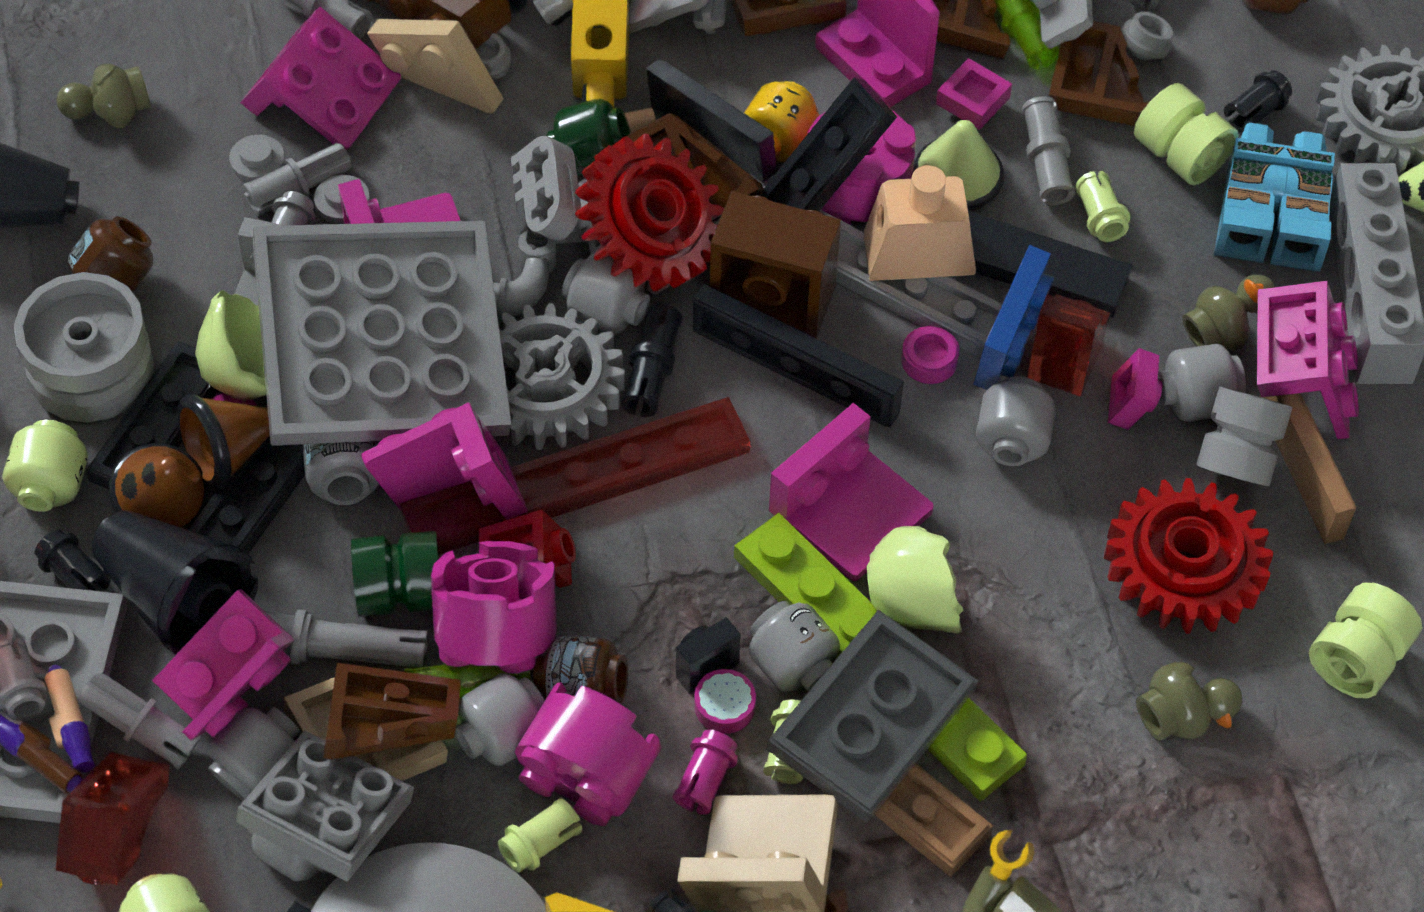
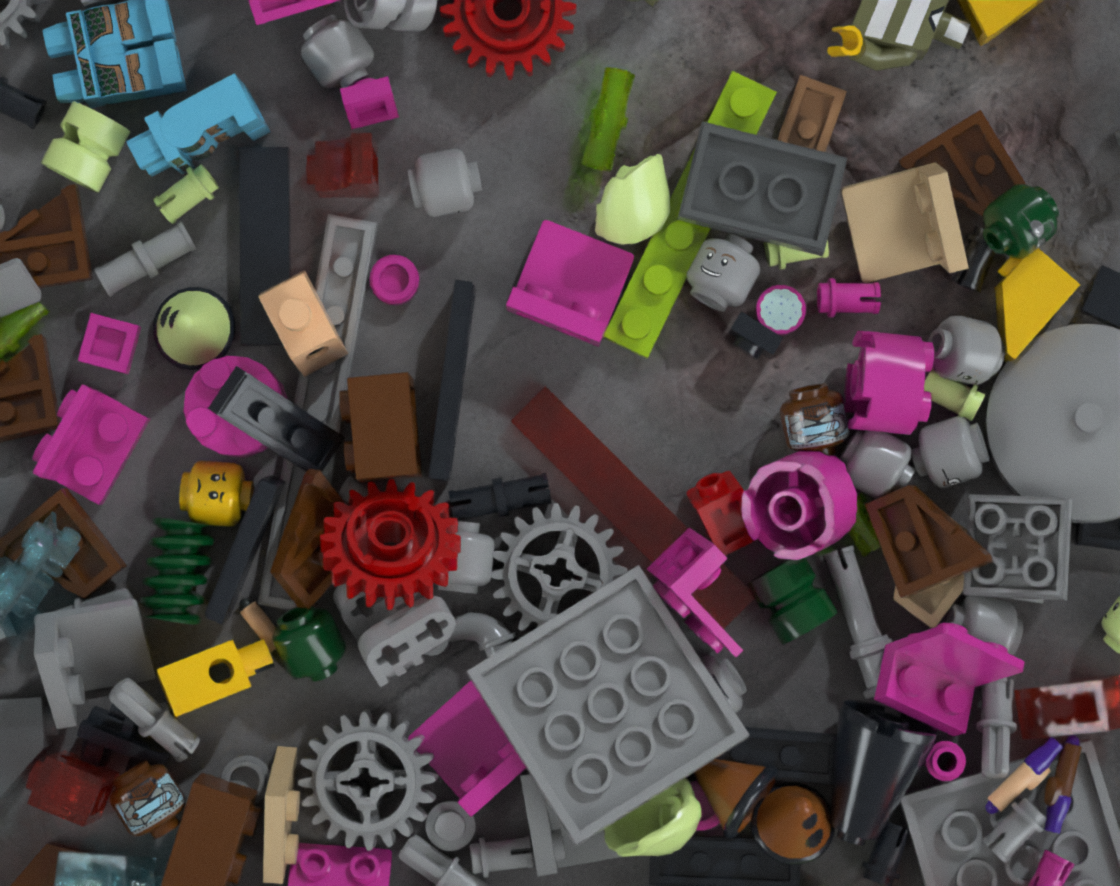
camera: 105 degrees left, 30 degrees up
blue plate [973,244,1054,390] -> none
olive animal [1182,274,1275,351] -> none
none -> medium azure hips [126,73,271,177]
none -> dark green piece [139,517,215,625]
none -> light grey gear [298,709,438,851]
none -> clear neon green pin [581,67,635,172]
none -> light grey head [911,416,989,488]
none -> dark pink pin [924,741,966,781]
none -> light grey head [928,316,1005,385]

